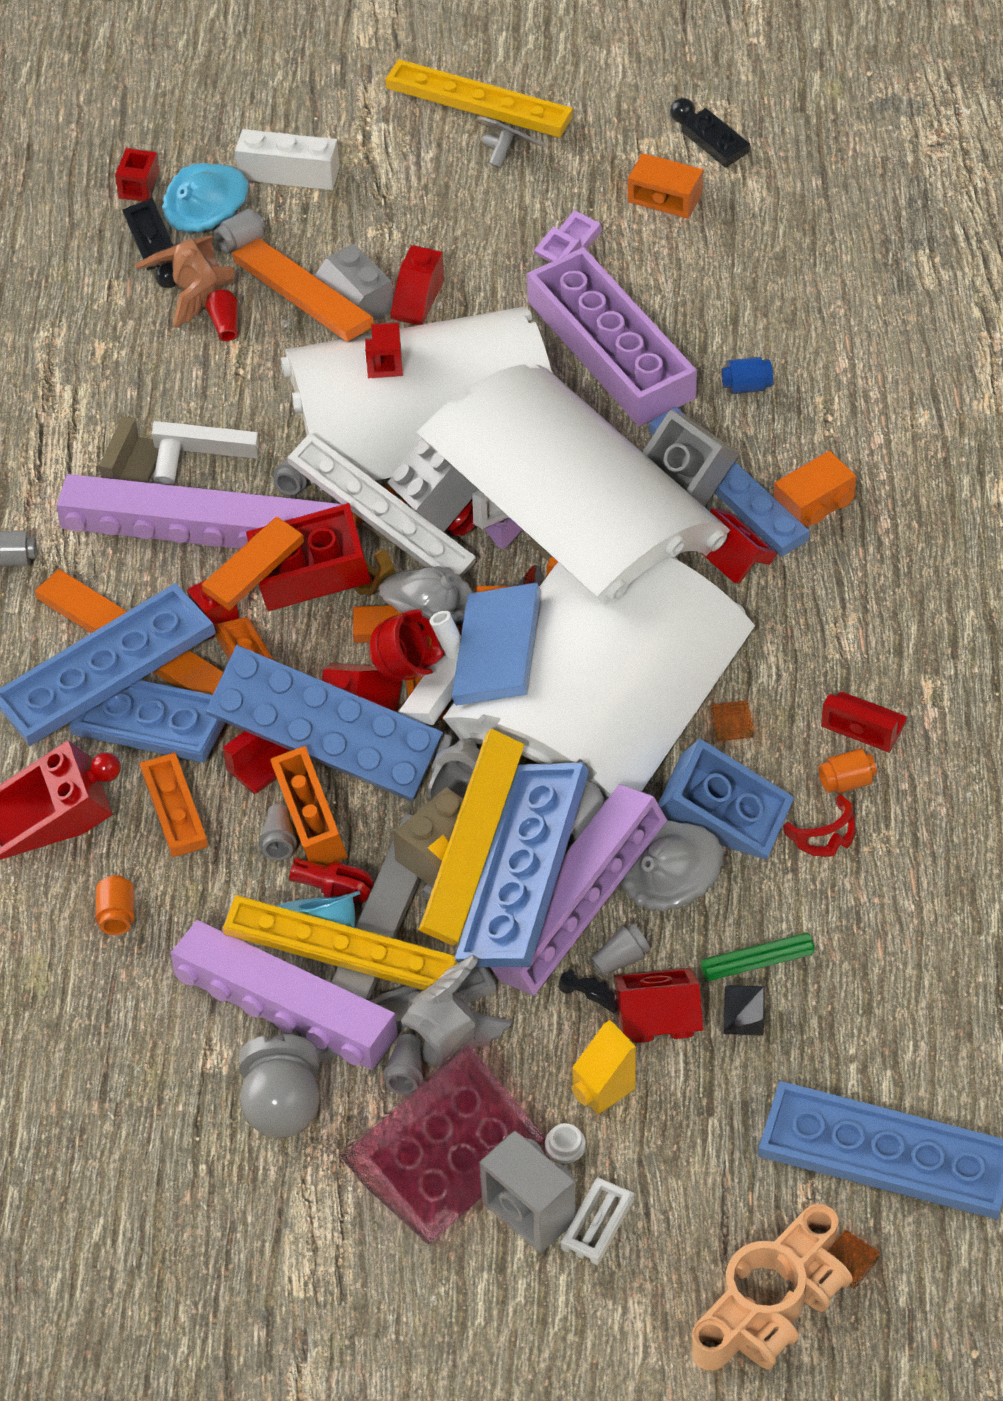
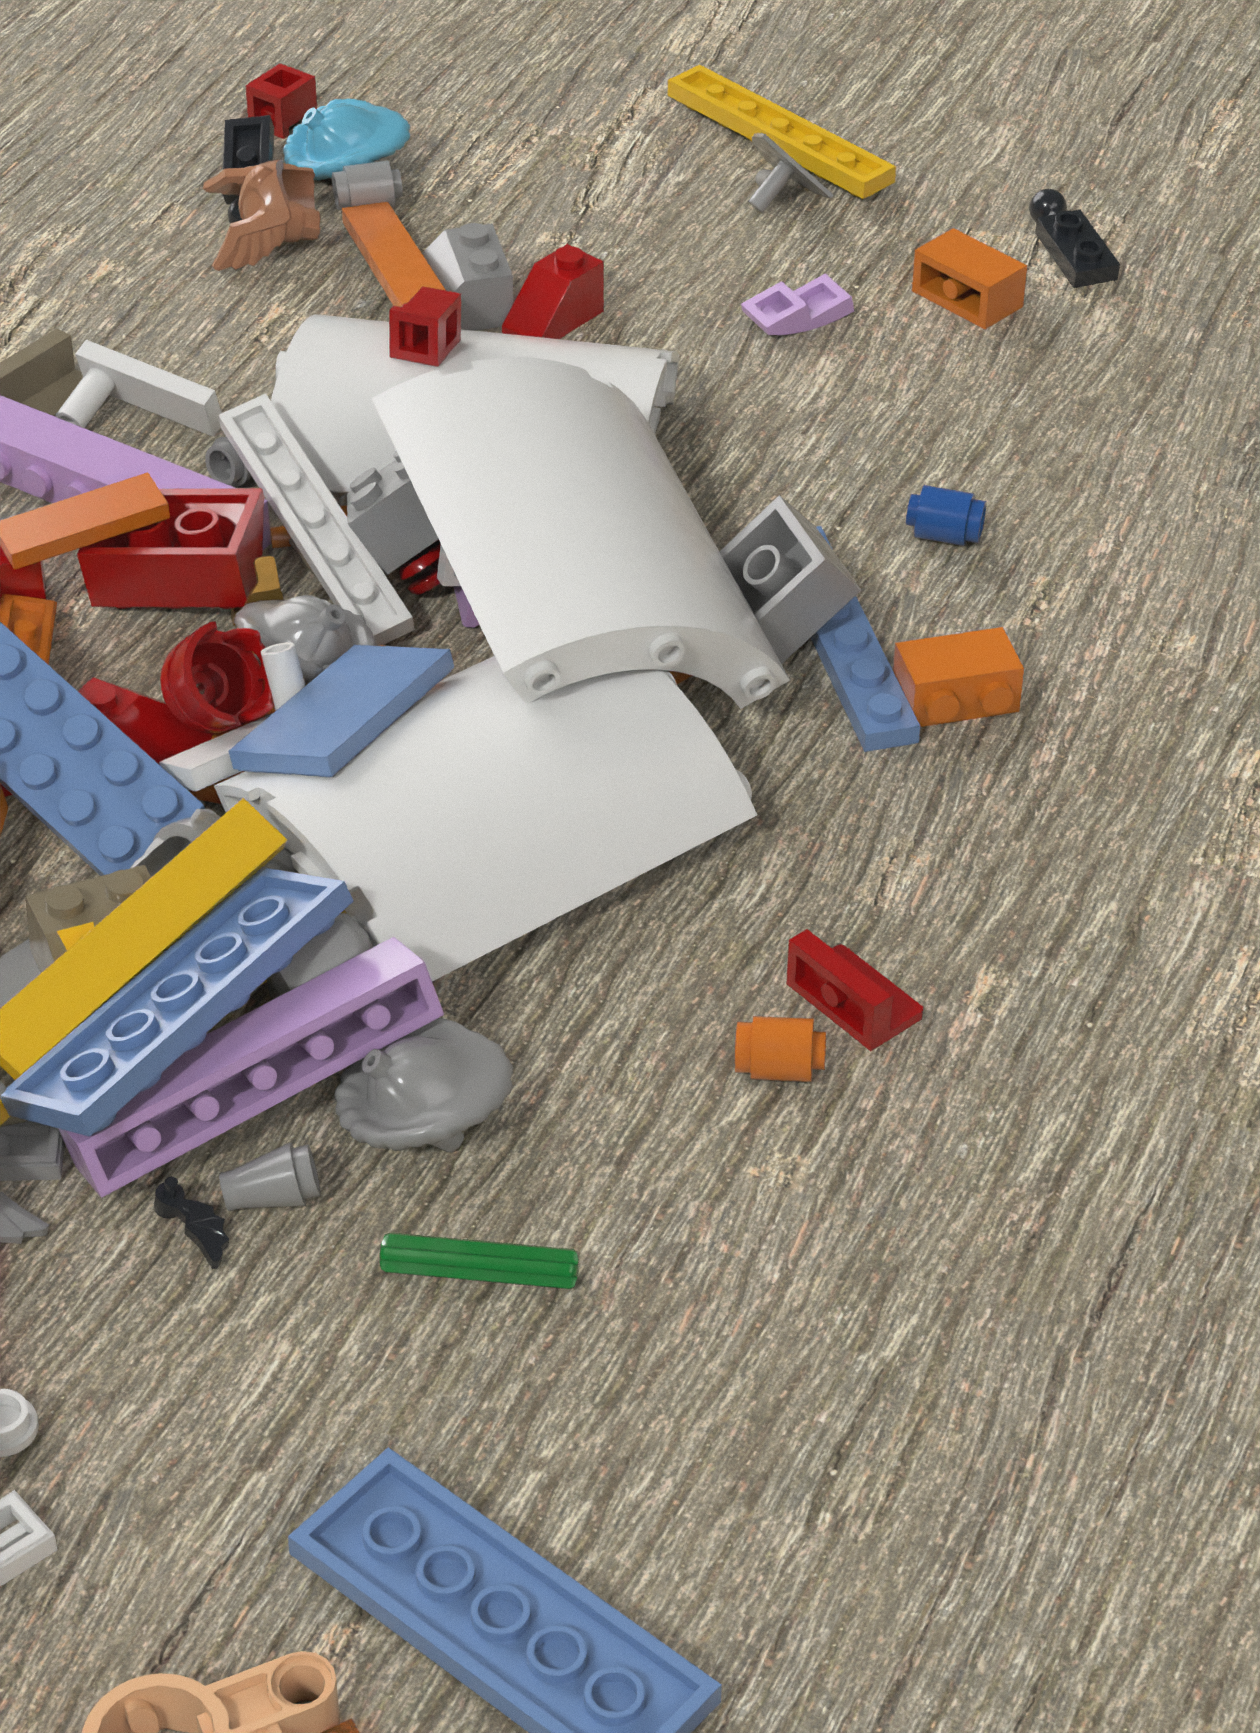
camera: 20 degrees right, 10 degrees down
red cone [205,289,238,341] -> none
white brick [235,129,340,190] -> none
lavender brick [527,247,697,427] -> none
yellow slope [571,1020,636,1115] -> none
red slope [613,968,703,1043] -> none
medium blue slope [658,739,794,860] -> none
red panel [701,508,777,584] -> none
clear orange tile [710,700,754,742] -> none
black slope [724,985,765,1035] -> none
red helmet [783,795,856,857] -> none

